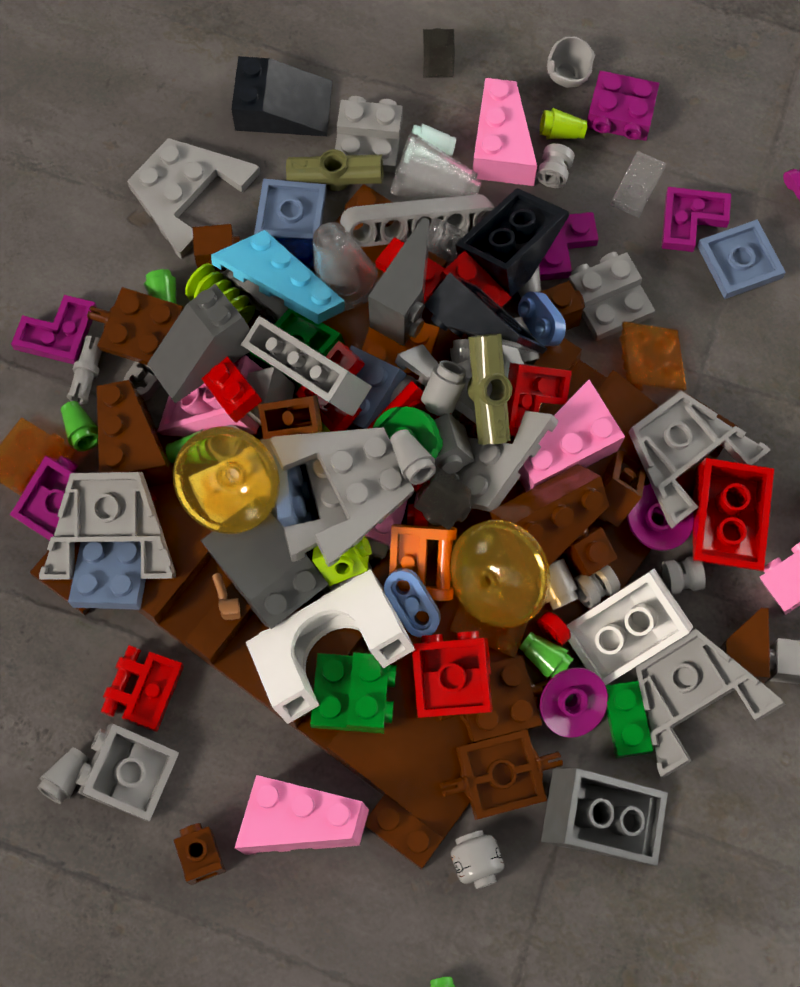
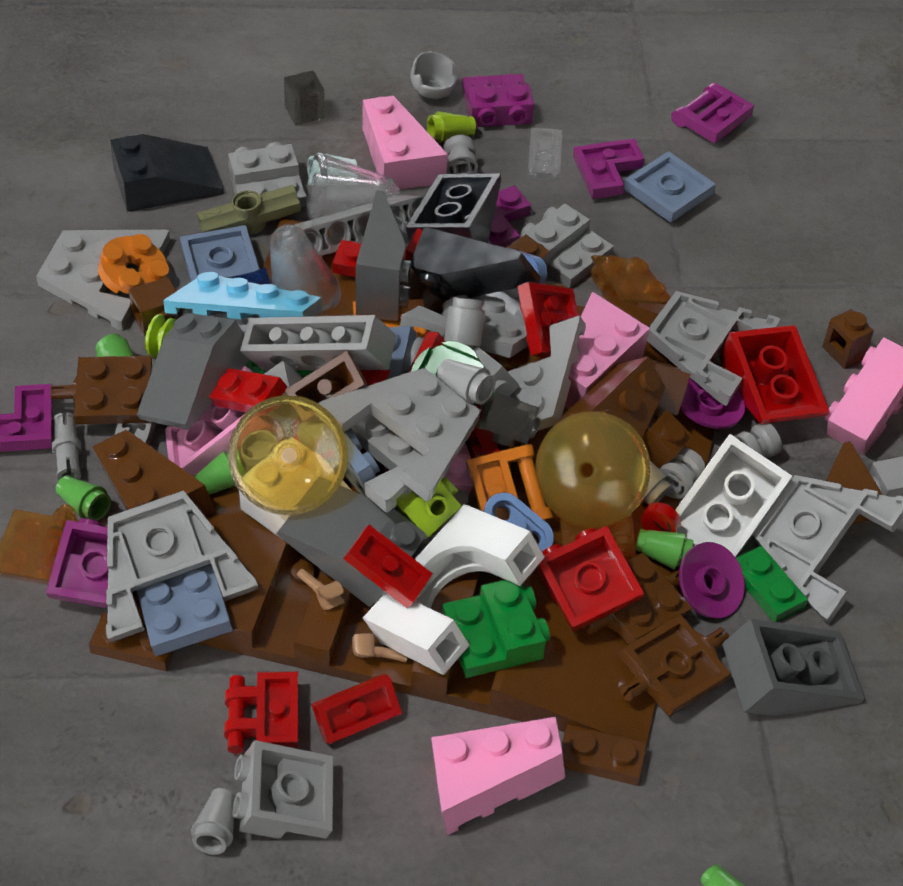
camera: 25 degrees left, 20 degrees down
reddish brown brick [174,823,226,885] -> none
light grey head [451,830,505,889] -> none
olive piece [467,334,512,445] -> none
none -> orange plate [98,233,169,298]
none -> red plate [311,673,402,744]
none -> red plate [343,524,433,608]
none -> medium nougat hand [352,633,407,662]

